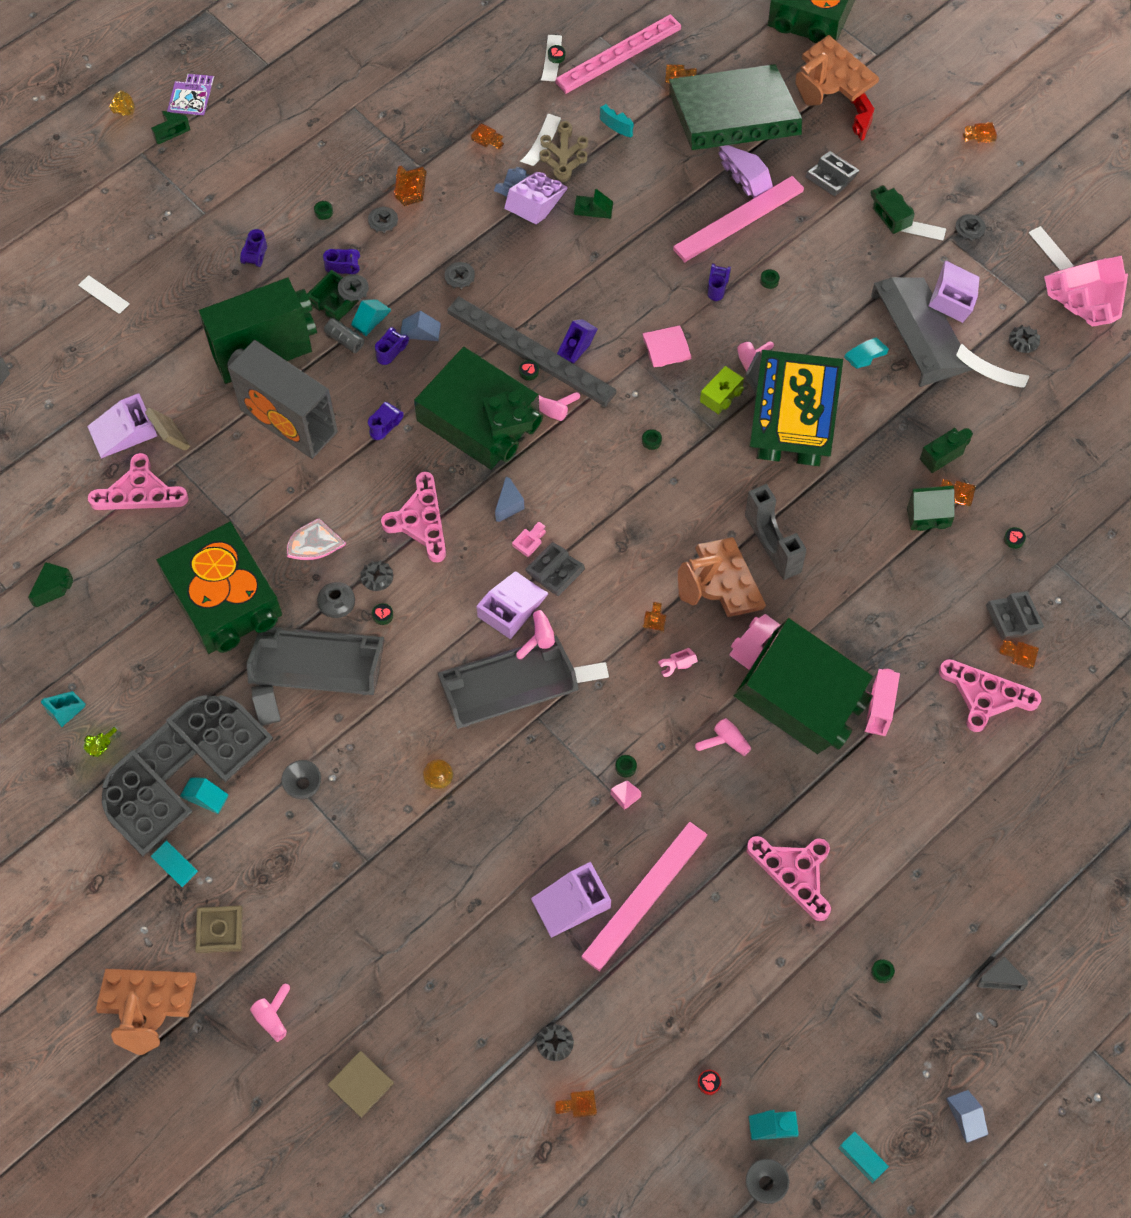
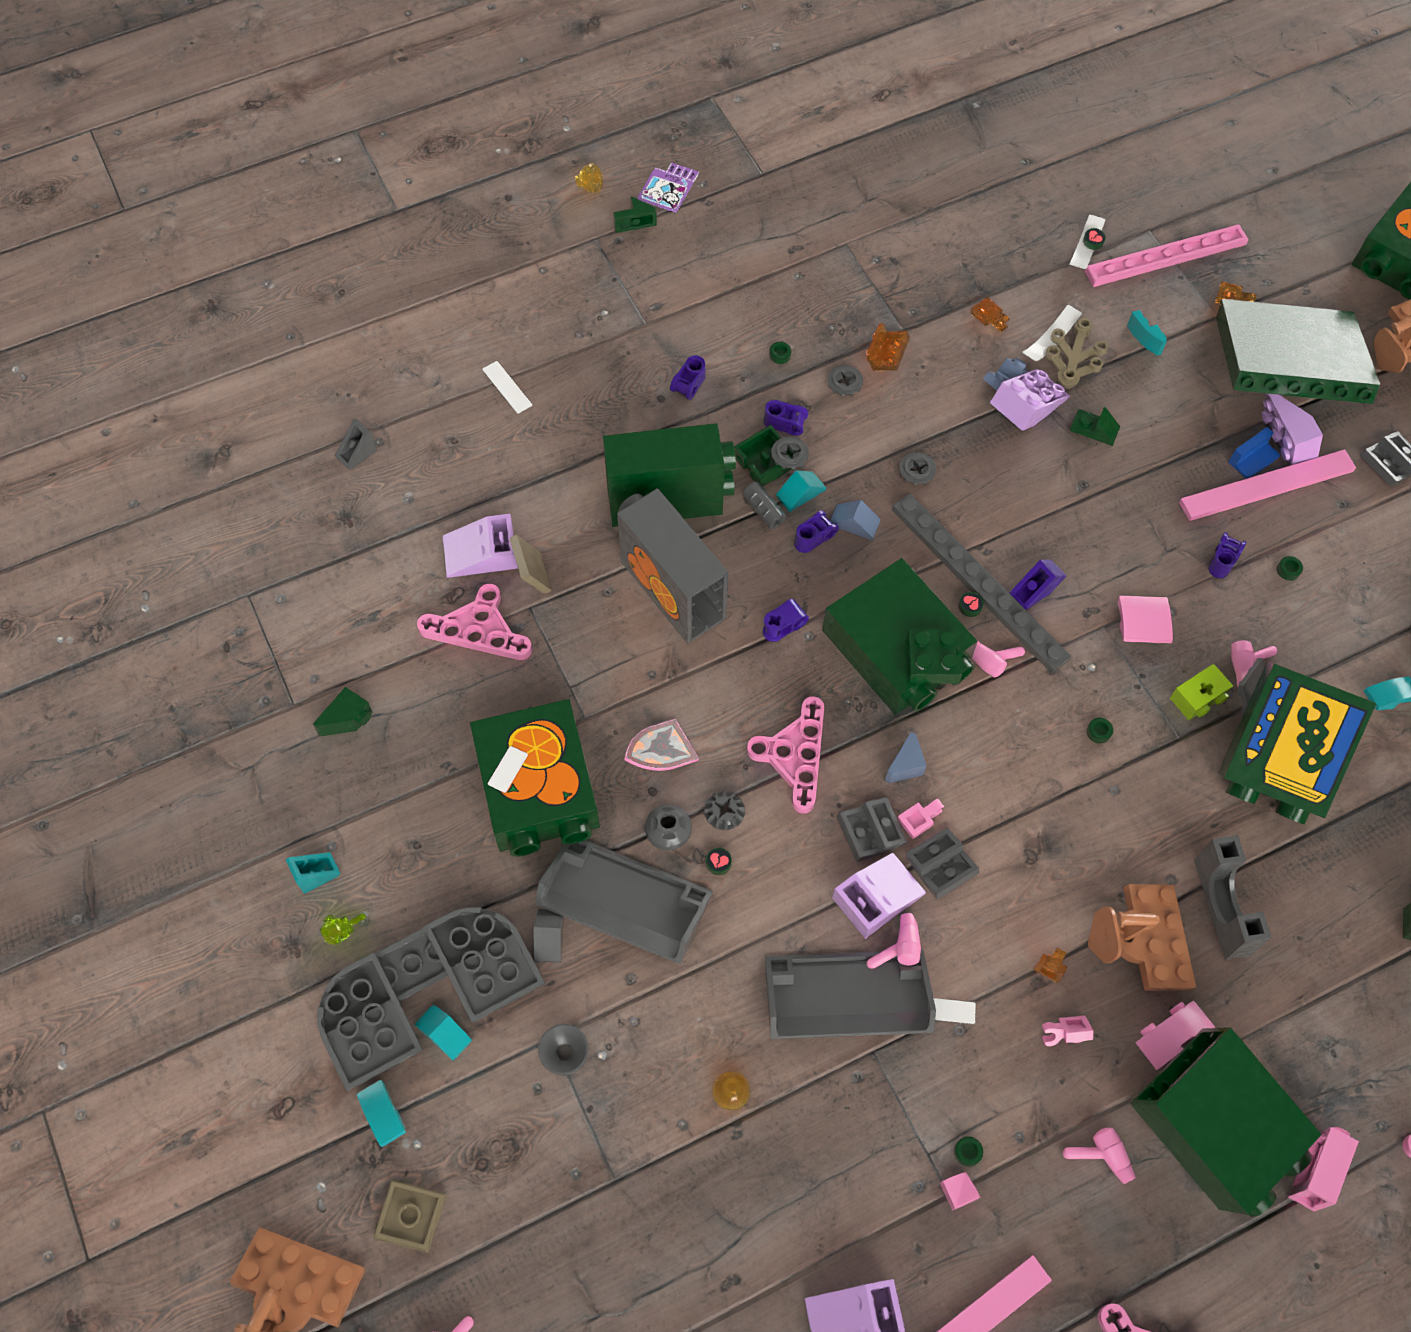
camera: 15 degrees right, 0 degrees up
none -> white sticker [488,746,528,793]
none -> dark grey slope [836,797,907,862]
none -> blue panel [1228,427,1280,479]

